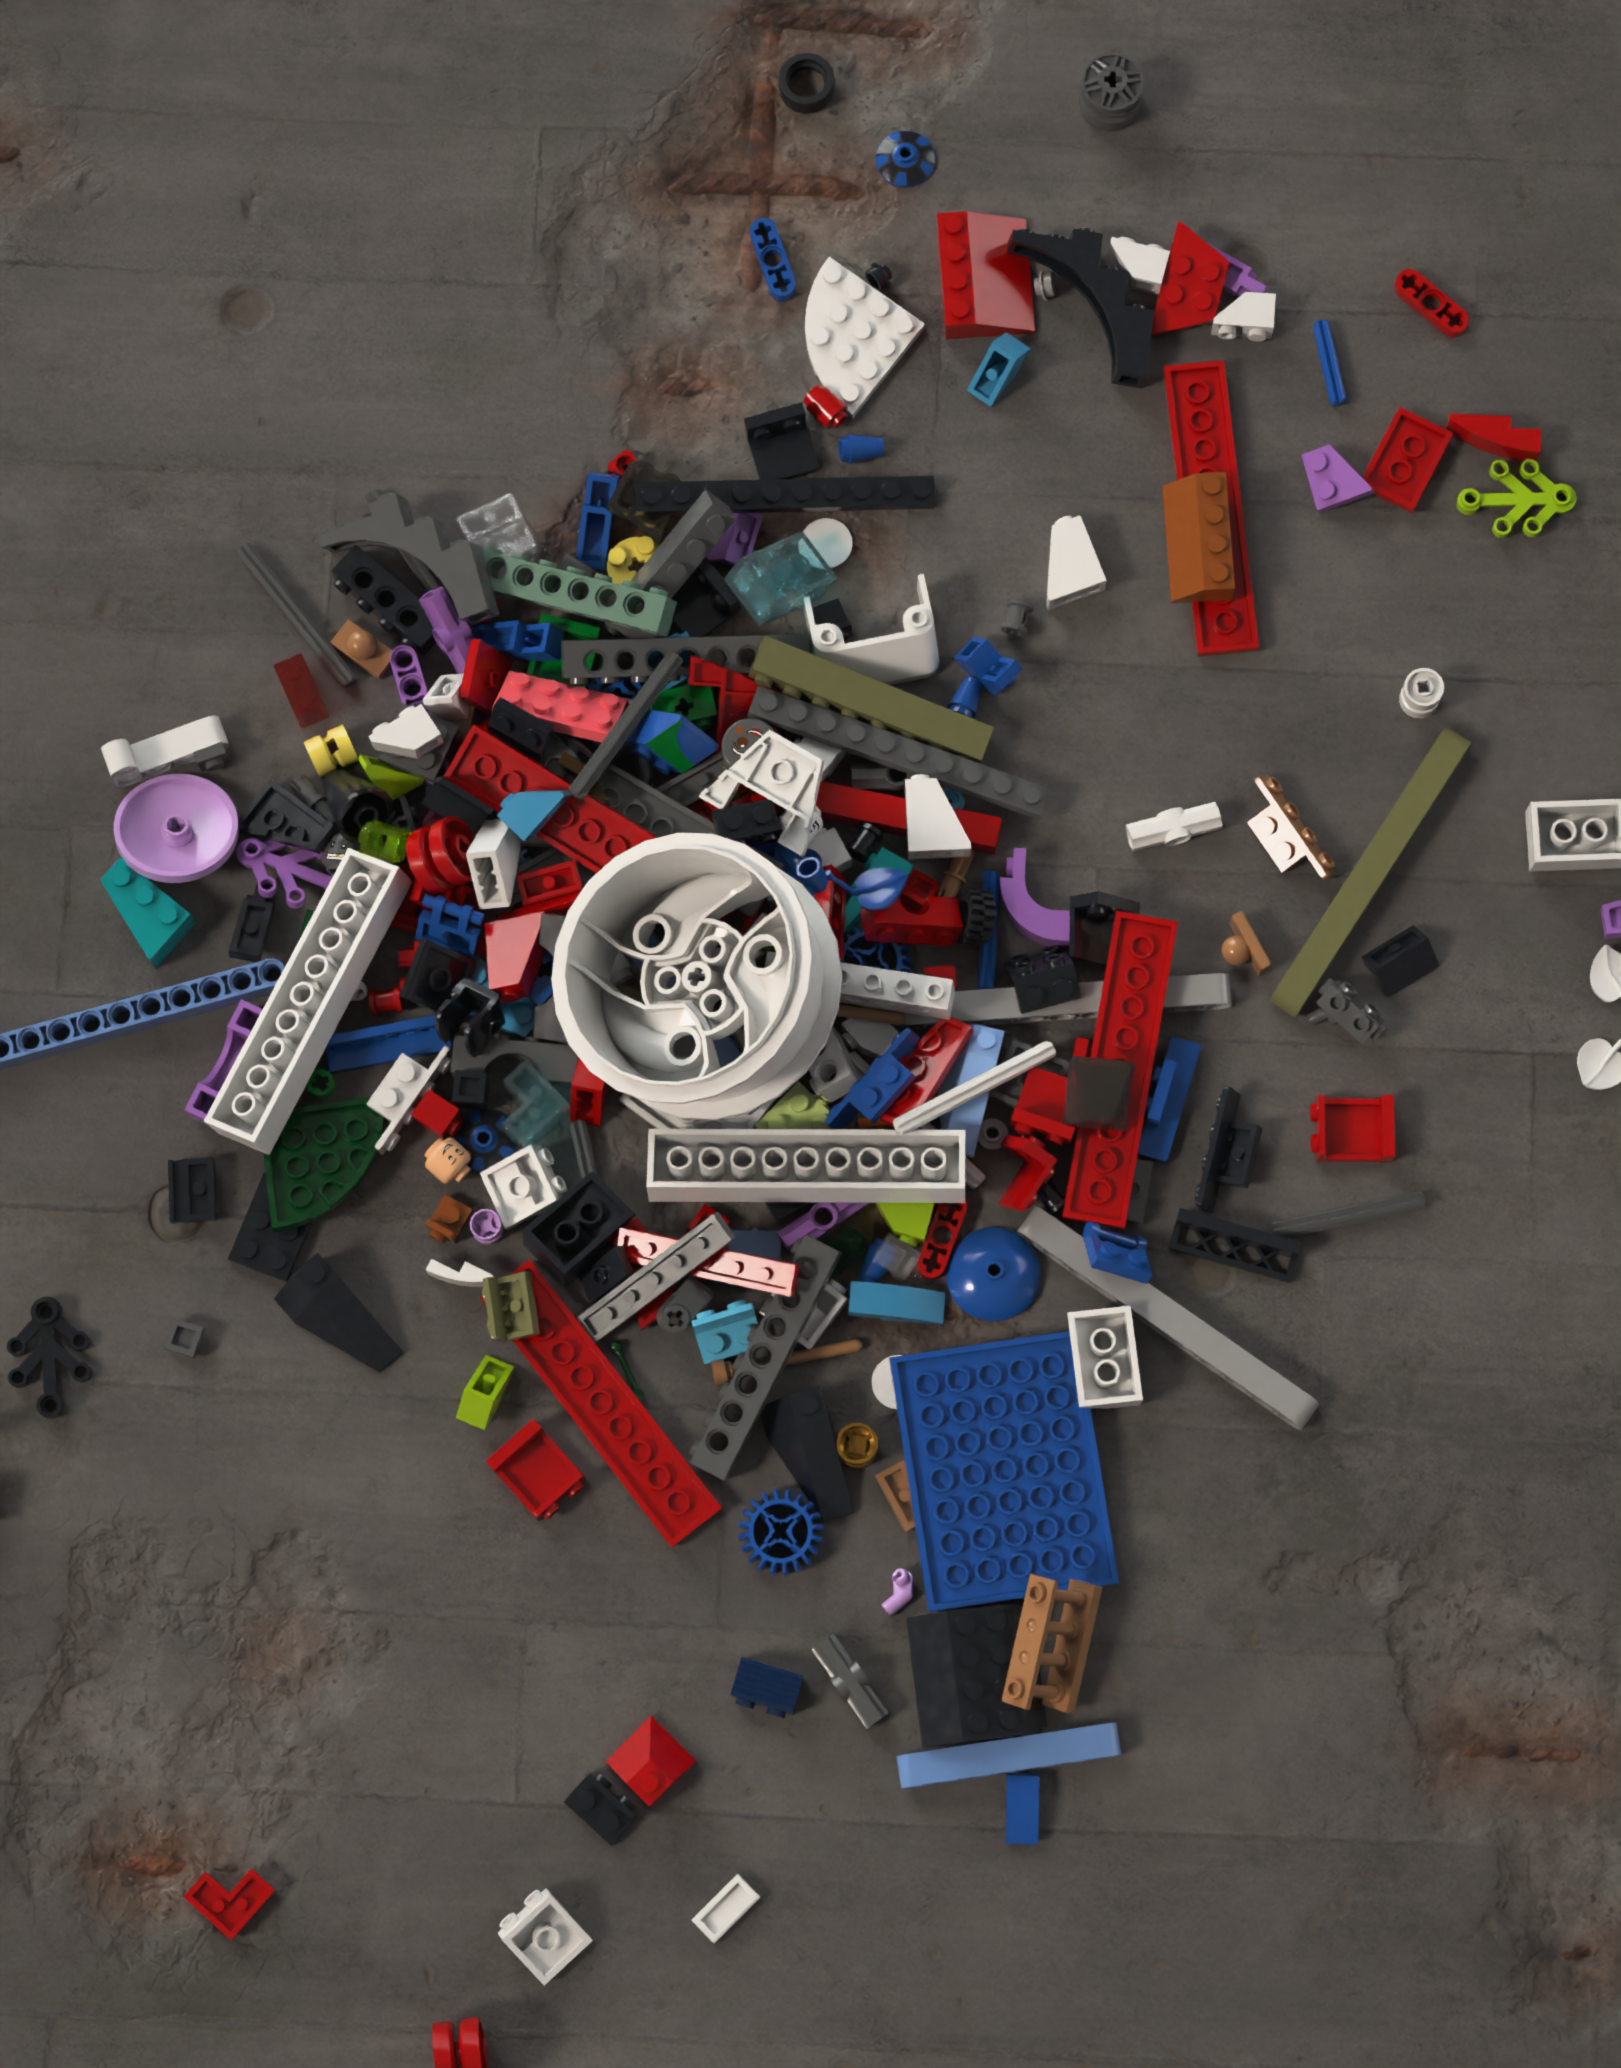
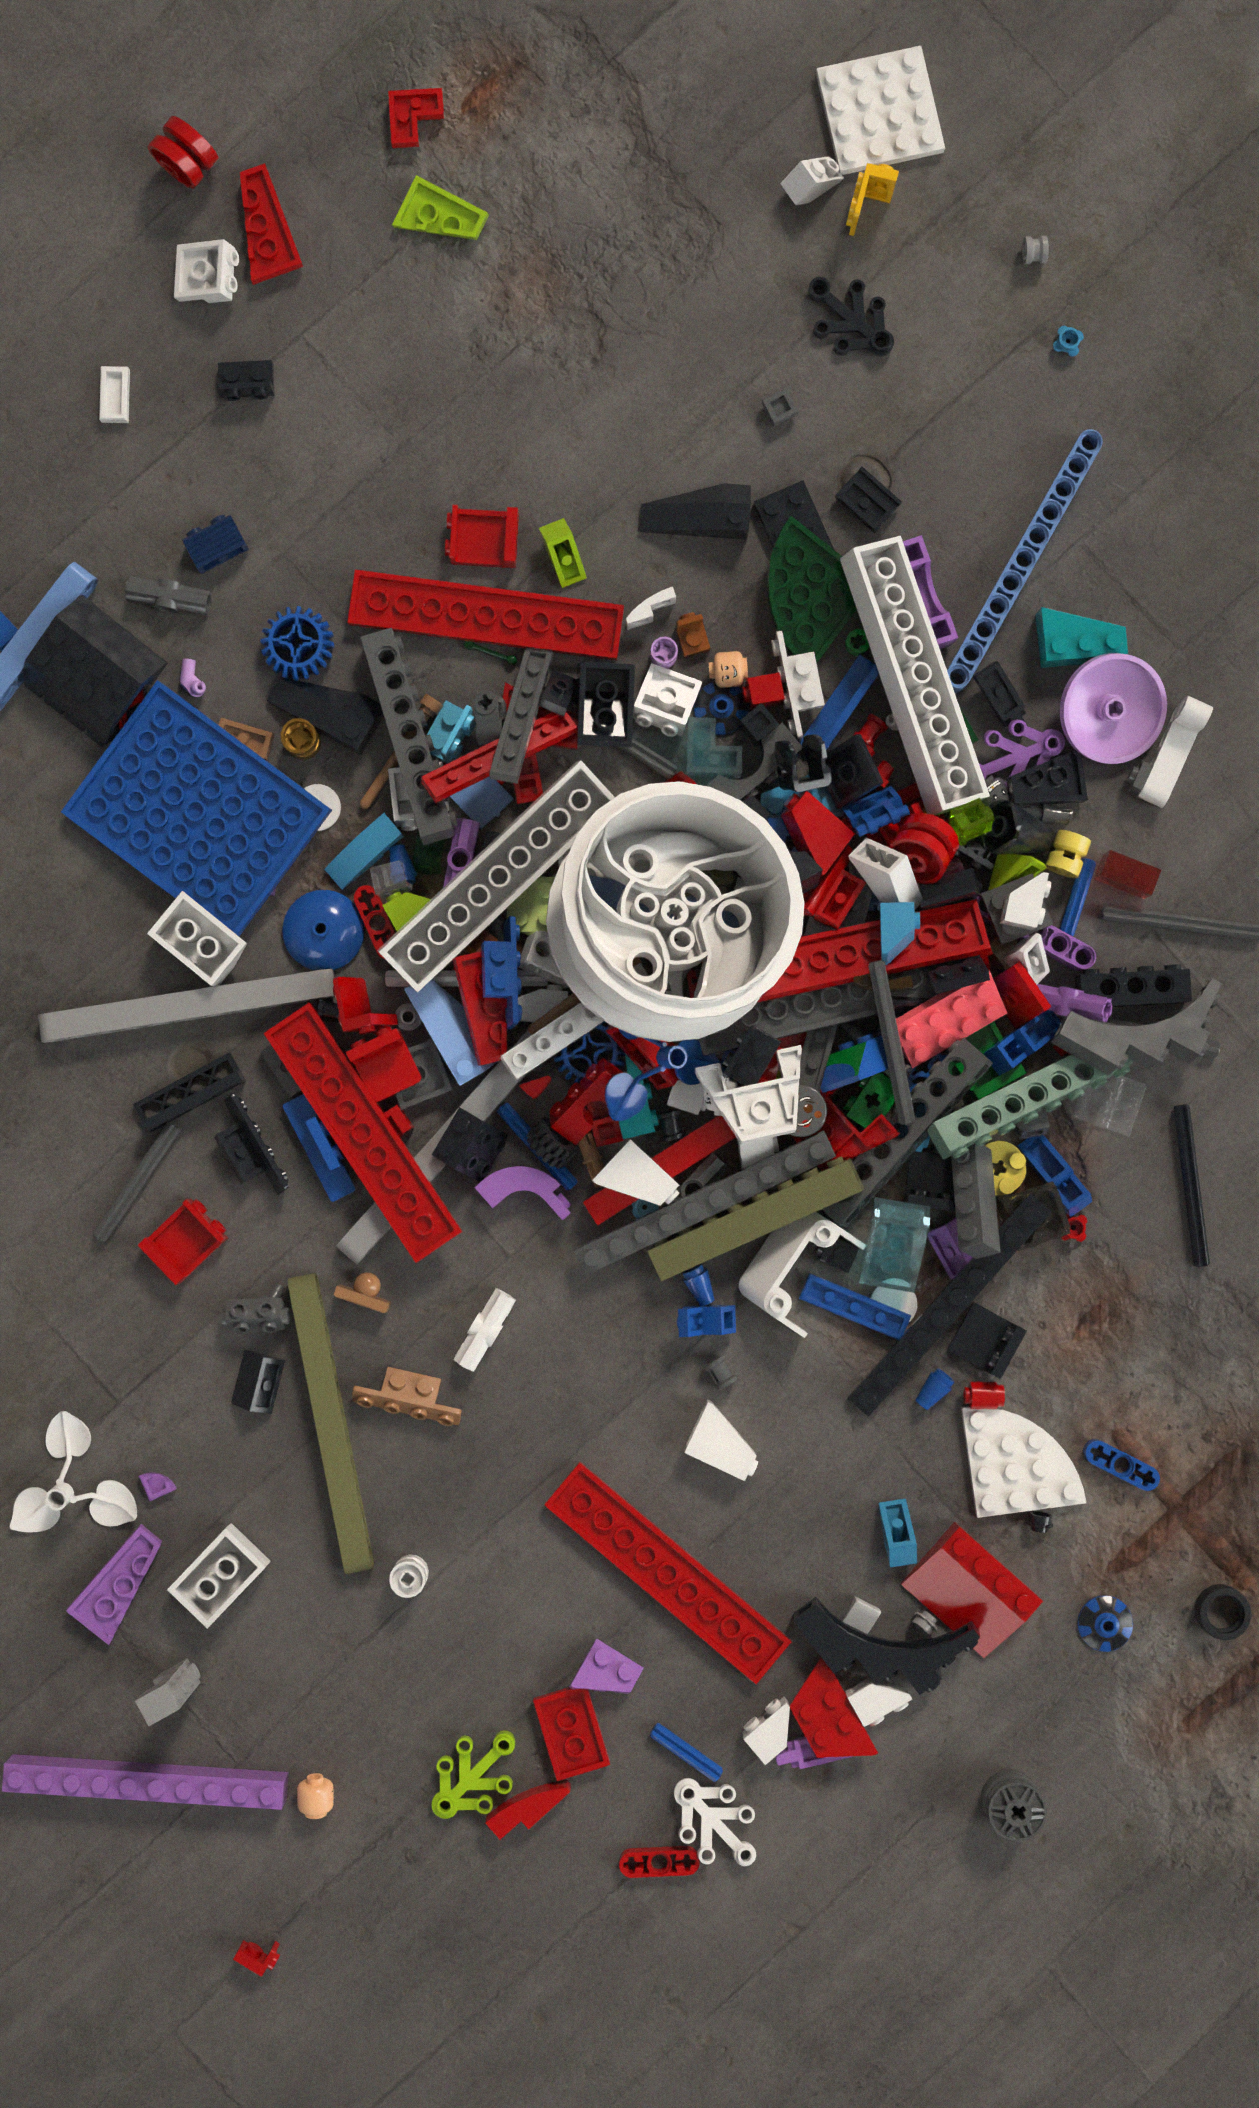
camera: 125 degrees right, 10 degrees up
medium nougat tile [330,619,393,680] -> none
olive bracket [482,1271,540,1342] -> none
red slope [606,1716,697,1808] -> none
white axle [893,1041,1056,1135] -> none
medium nougat fence [1002,1574,1103,1714] -> none
clear smoke piece [1063,1056,1135,1131] -> none
black bracket [1069,891,1140,967] -> none
blue plate [1083,1221,1152,1284] -> none
dark orange slope [1162,472,1235,604] -> none
none -> medium lavender tile [139,1472,177,1501]
none -> red wing [240,163,303,285]
none -> lime wing [392,175,489,240]
none -> white plant [674,1778,756,1866]
none -> blue tile [799,1273,911,1340]
none -> white slope [843,1596,881,1634]
none -> blue axle [1060,858,1096,936]
none -> black axle [1174,1104,1210,1267]

